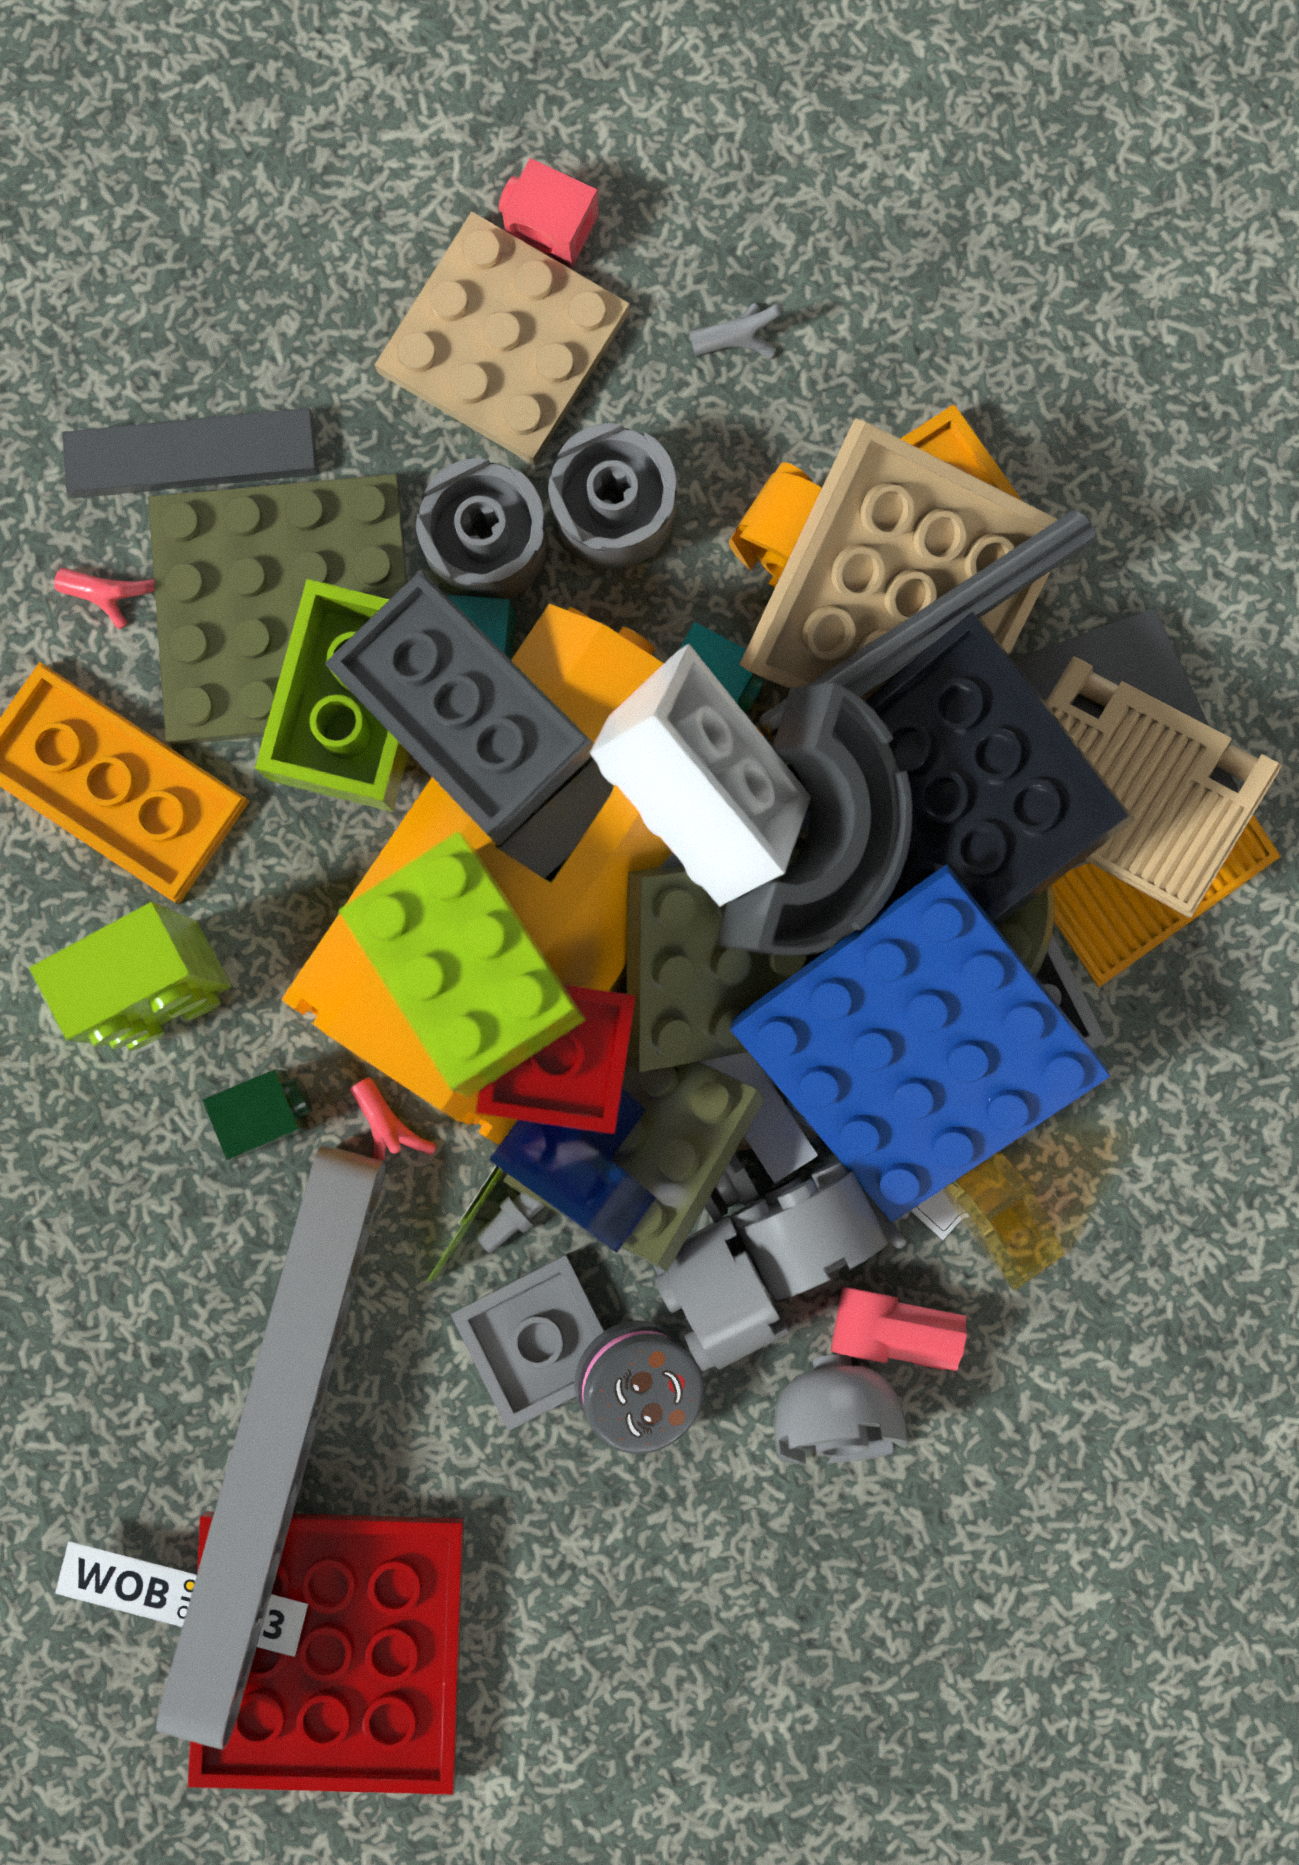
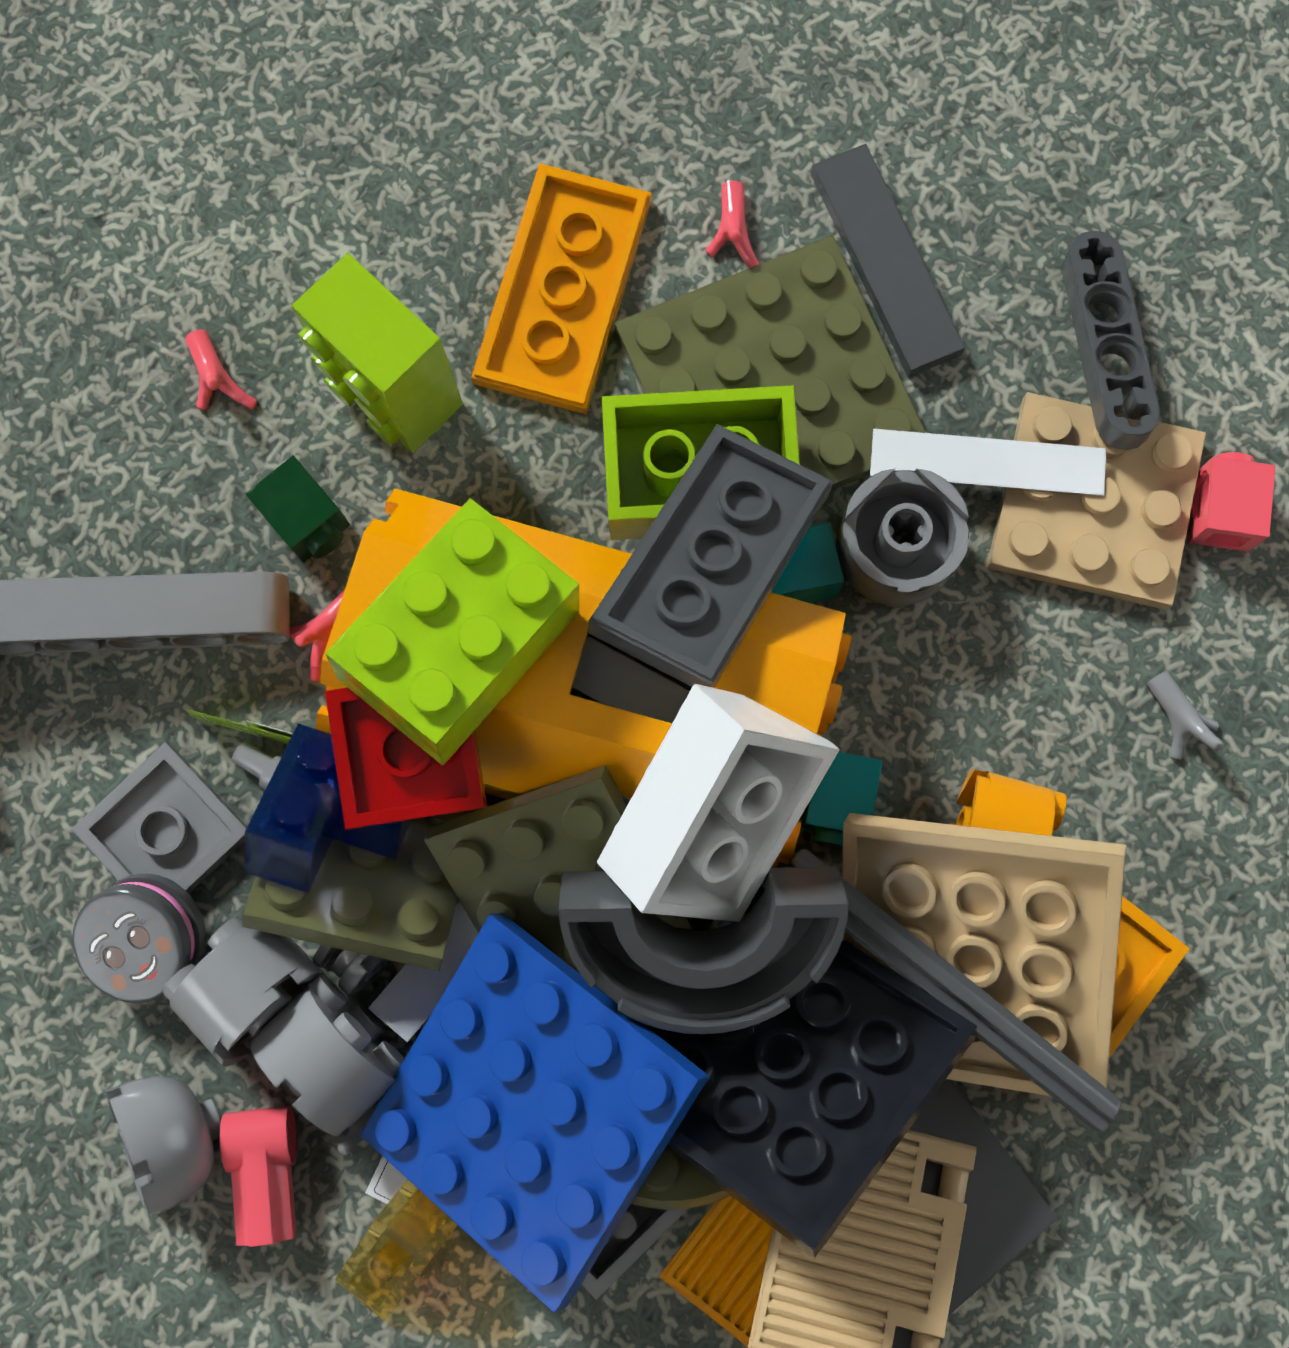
camera: 75 degrees right, 5 degrees down
light grey brick [548,423,677,569] -> none
none -> coral bar [185,329,257,410]
none -> white sticker [870,429,1106,496]
none -> dark grey beam [1062,231,1160,450]

